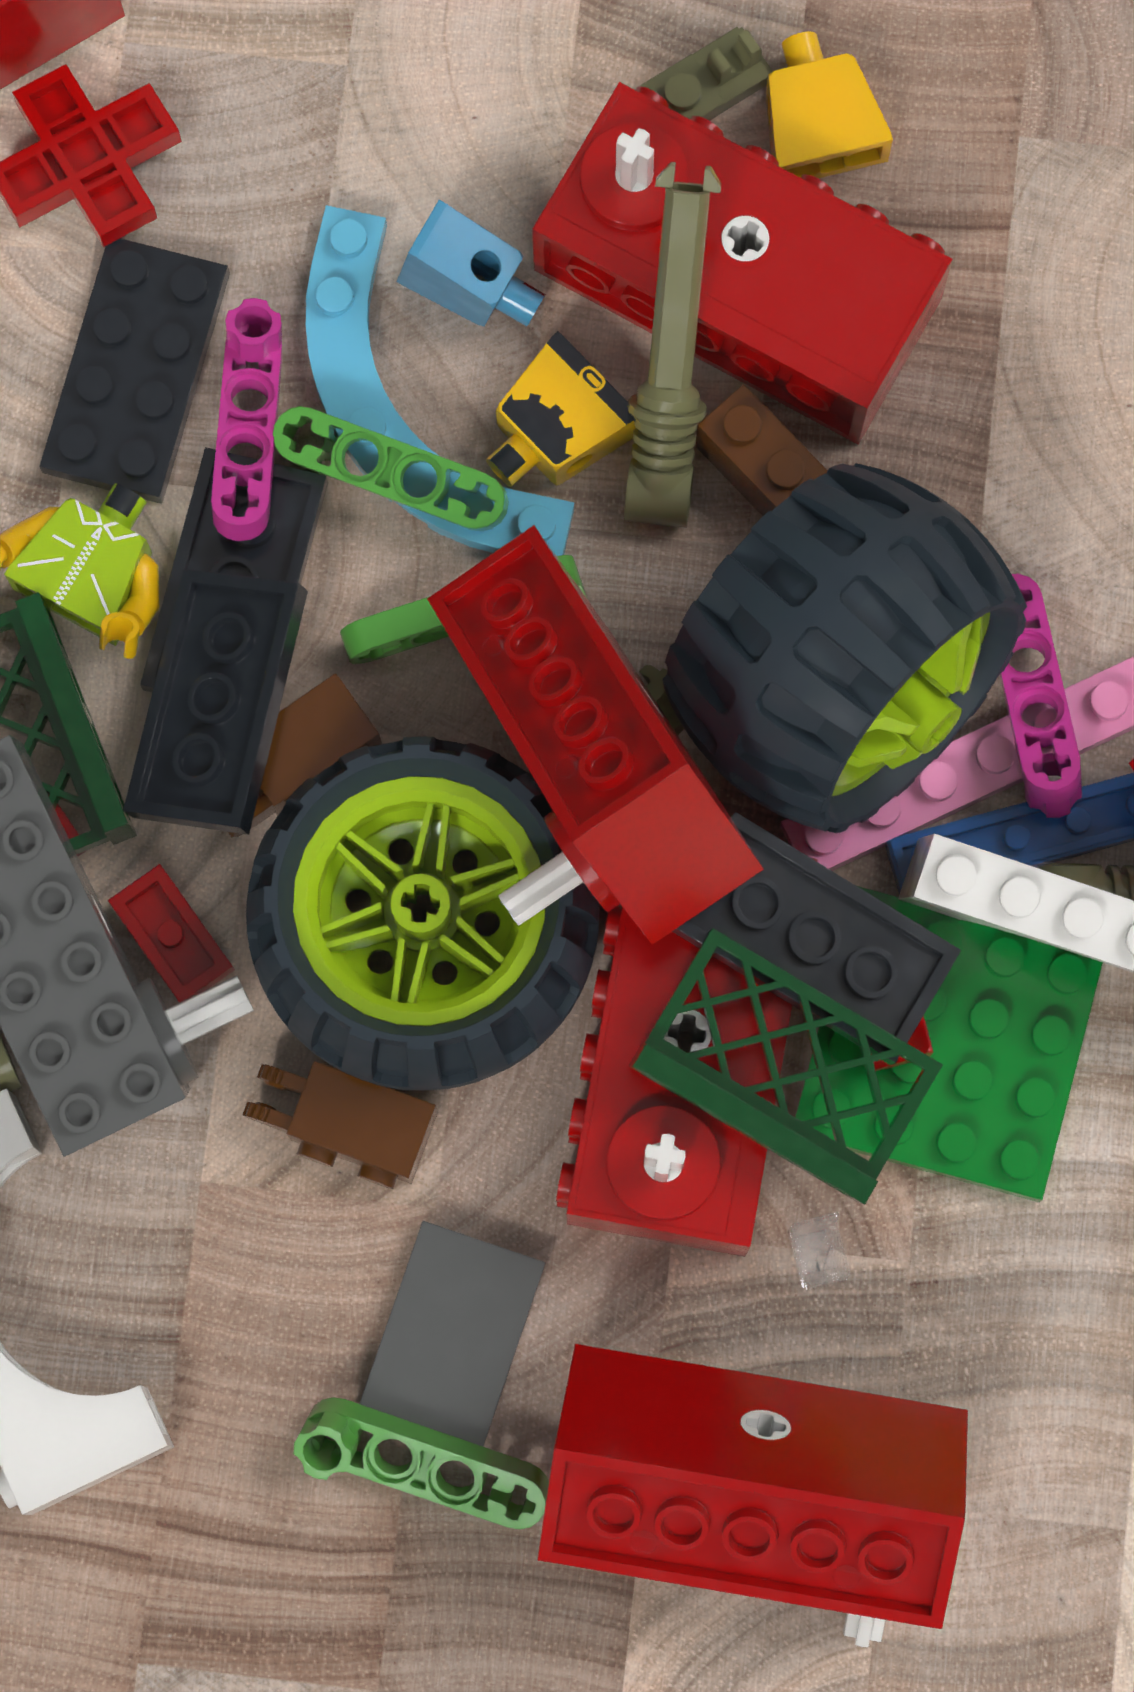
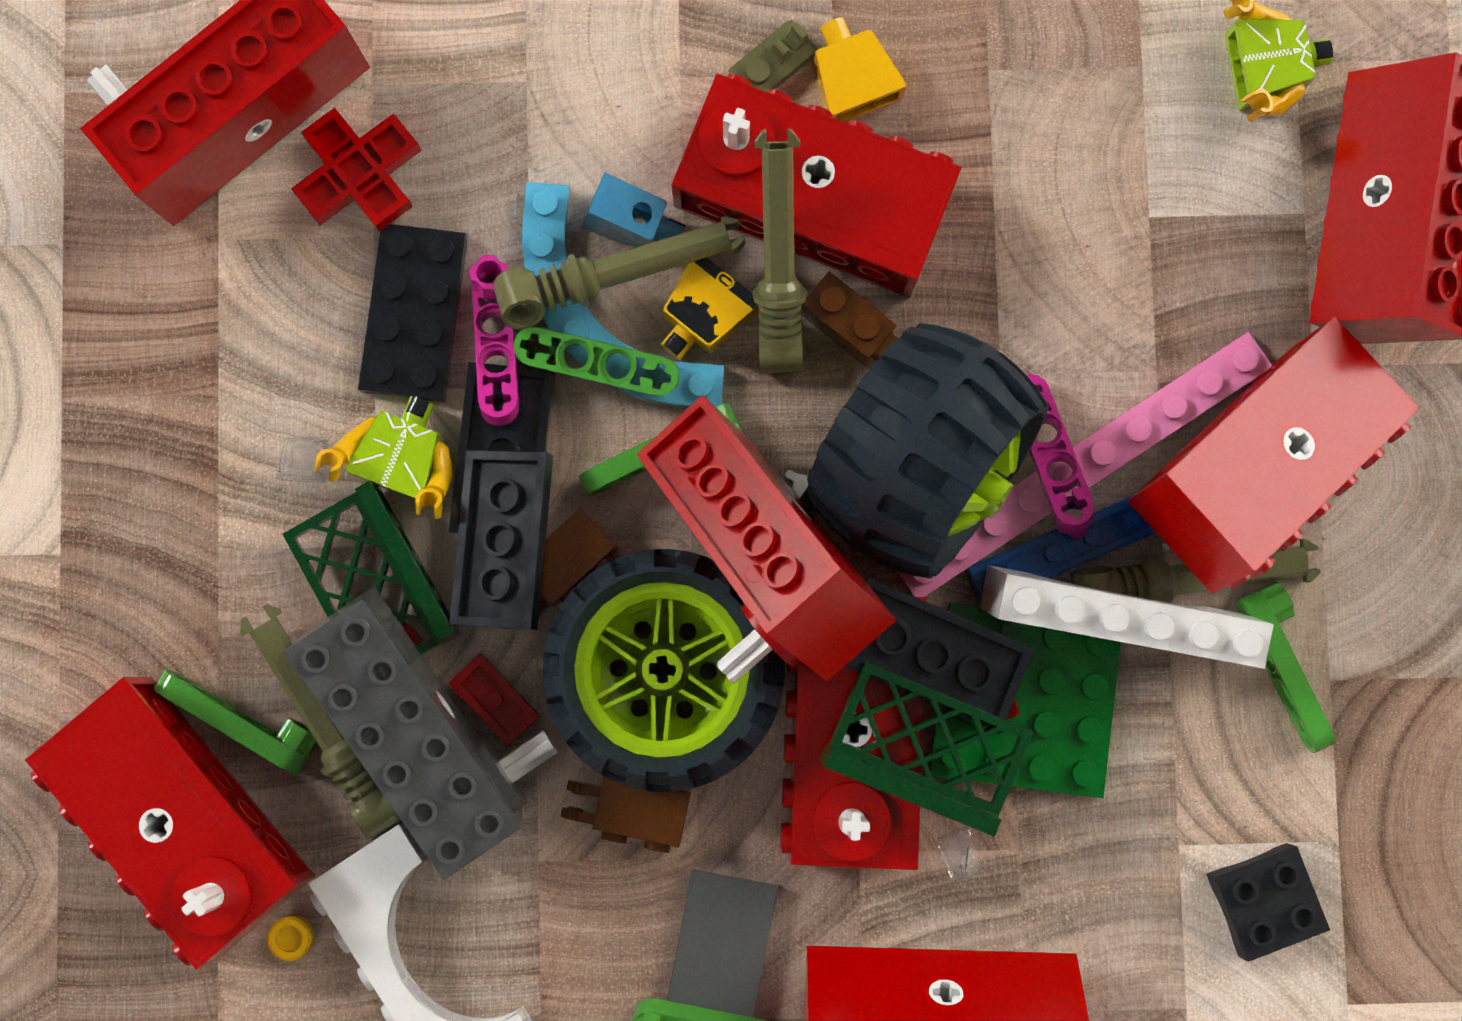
camera: 10 degrees left, 5 degrees up
none -> olive piece [493,216,746,329]

